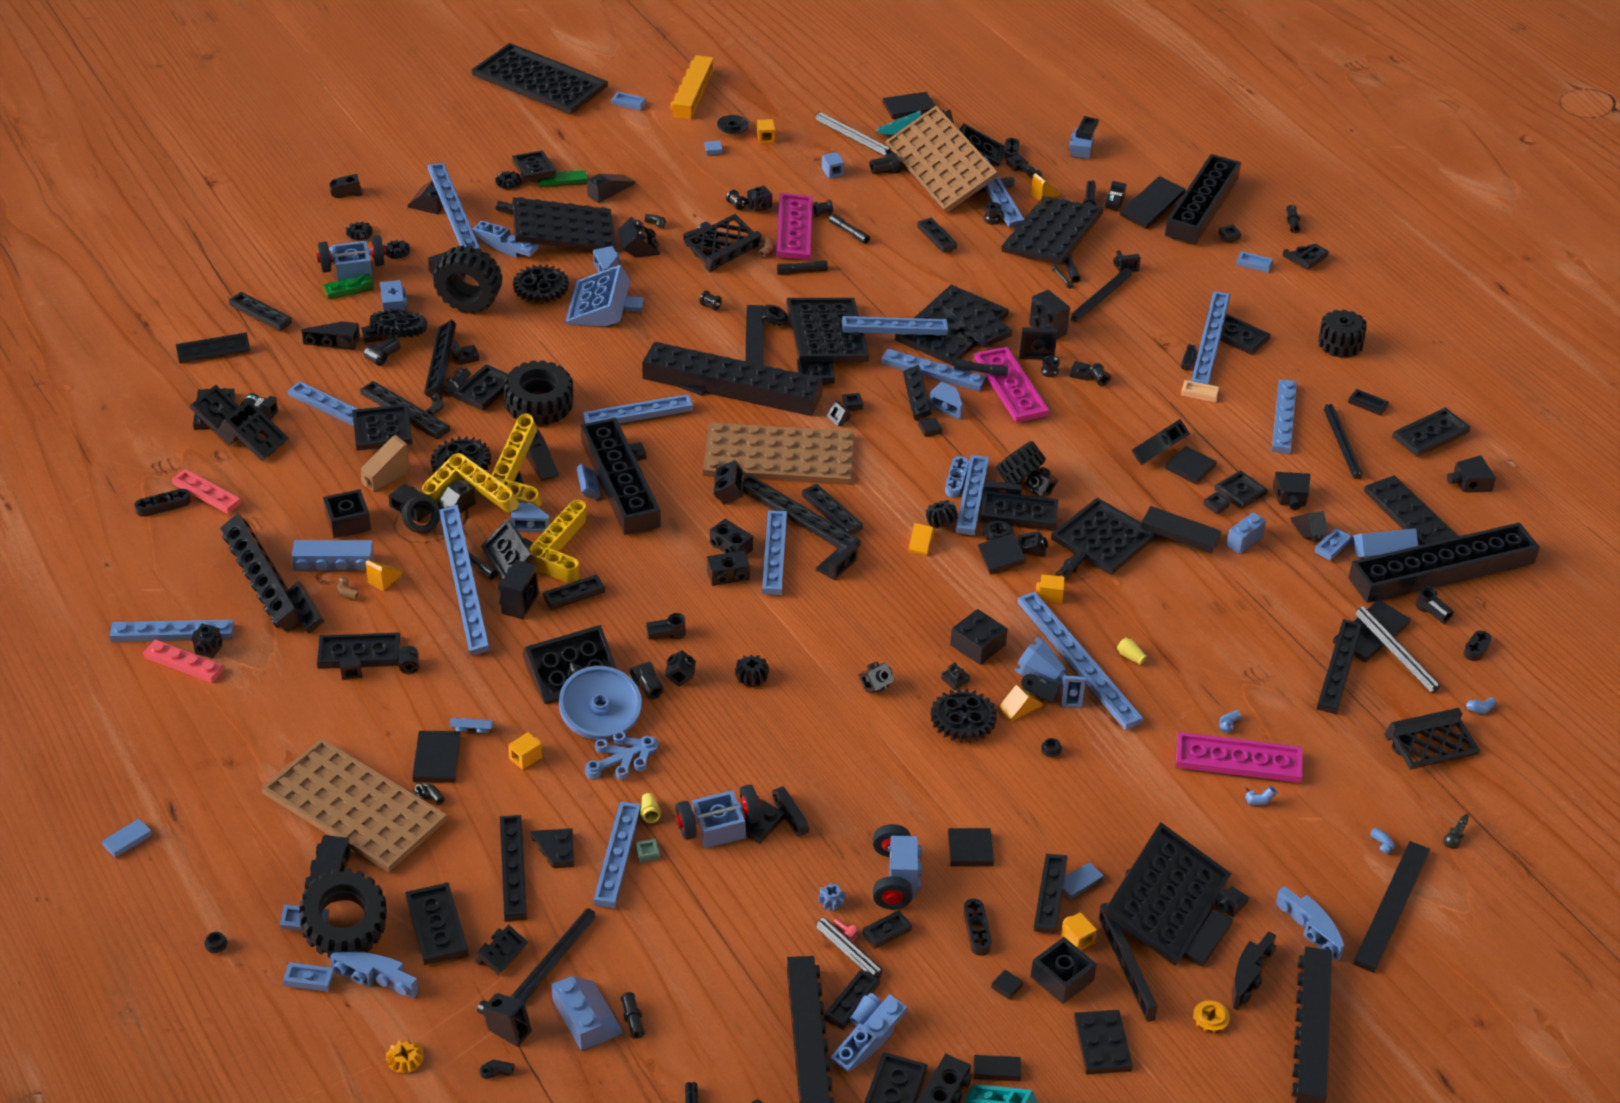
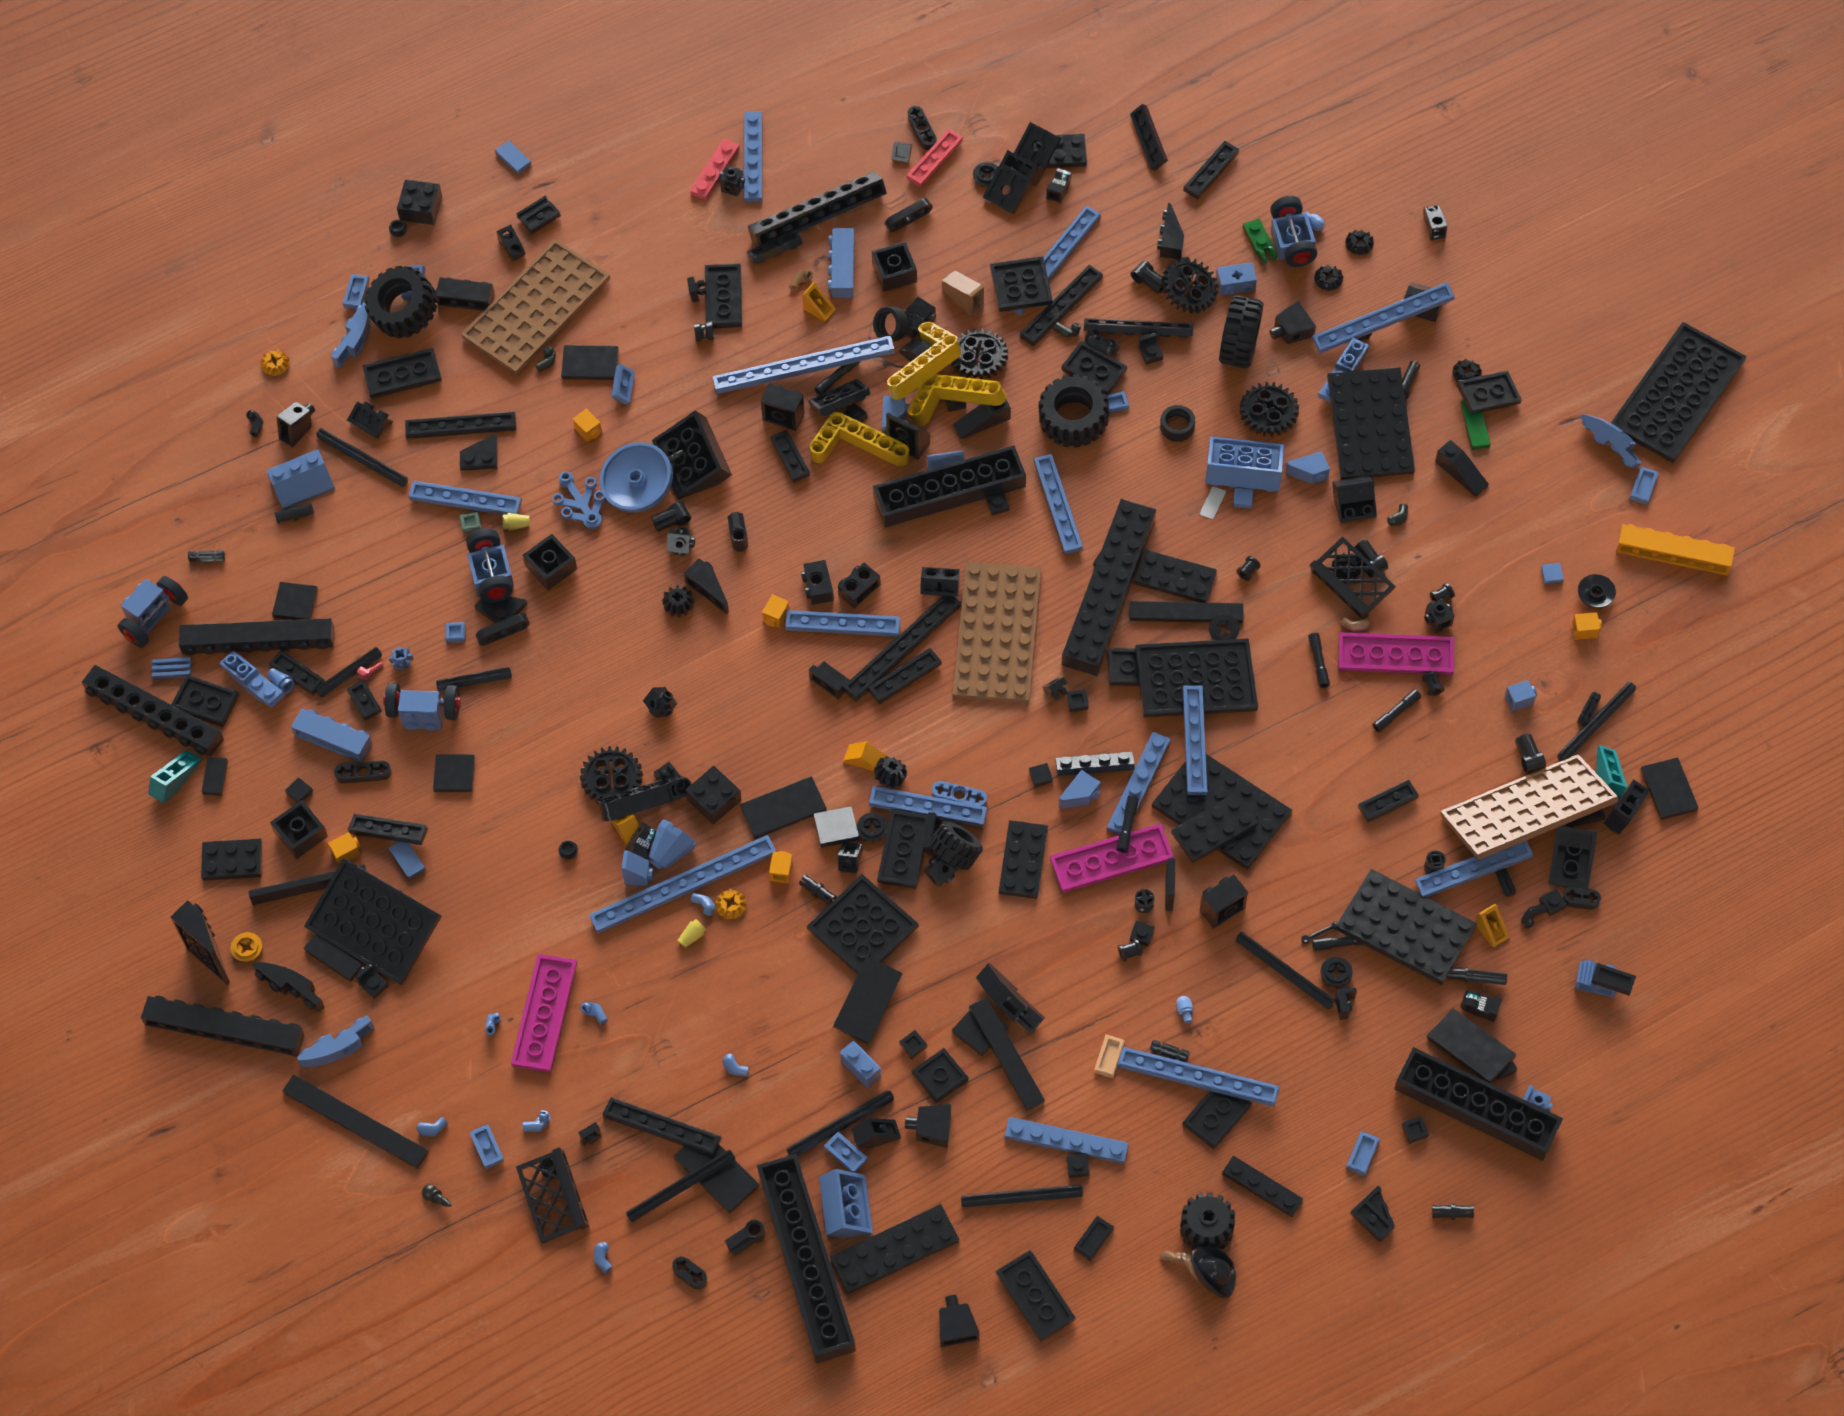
camera: 95 degrees right, 20 degrees up
none -> black slope [170,900,230,984]
none -> black tile [272,582,318,620]
none -> medium blue brick [291,708,372,762]
none -> black brick [397,179,442,225]
none -> black axle [436,667,512,691]
none -> medium blue tile [446,622,466,643]
none -> medium blue plate [470,1124,504,1169]
none -> black leg [497,225,525,261]
none -> black plate [516,196,561,234]
none -> black brick [522,534,577,590]
none -> medium blue arm [523,1110,551,1132]
none -> black plate [578,1122,602,1146]
none -> black piece [598,776,692,821]
none -> black slope [684,558,729,614]
none -> medium blue arm [691,893,715,916]
none -> light orange gear [715,889,747,919]
none -> medium blue arm [722,1054,749,1077]
none -> black tile [740,776,827,839]
none -> light orange brick [762,594,790,628]
none -> black axle [786,1090,894,1156]
none -> black beam [885,198,933,232]
none -> black slope [886,413,930,460]
none -> plate [891,141,912,163]
none -> black tile [969,997,1045,1111]
none -> black gear [973,162,998,187]
none -> black plate [999,820,1048,899]
none -> black plate [1066,1154,1089,1178]
none -> black plate [1134,549,1217,603]
none -> black tyre [1160,405,1195,441]
none -> black hat [1160,1245,1236,1298]
none -> light blue cylinder [1176,996,1194,1024]
none -> white sticker [1200,486,1226,519]
none -> black plate [1222,1155,1303,1217]
none -> black gear [1320,957,1353,988]
none -> medium blue brick [1523,1085,1553,1112]
none -> black axle [1577,692,1601,726]
none -> medium blue slope [1580,414,1642,468]

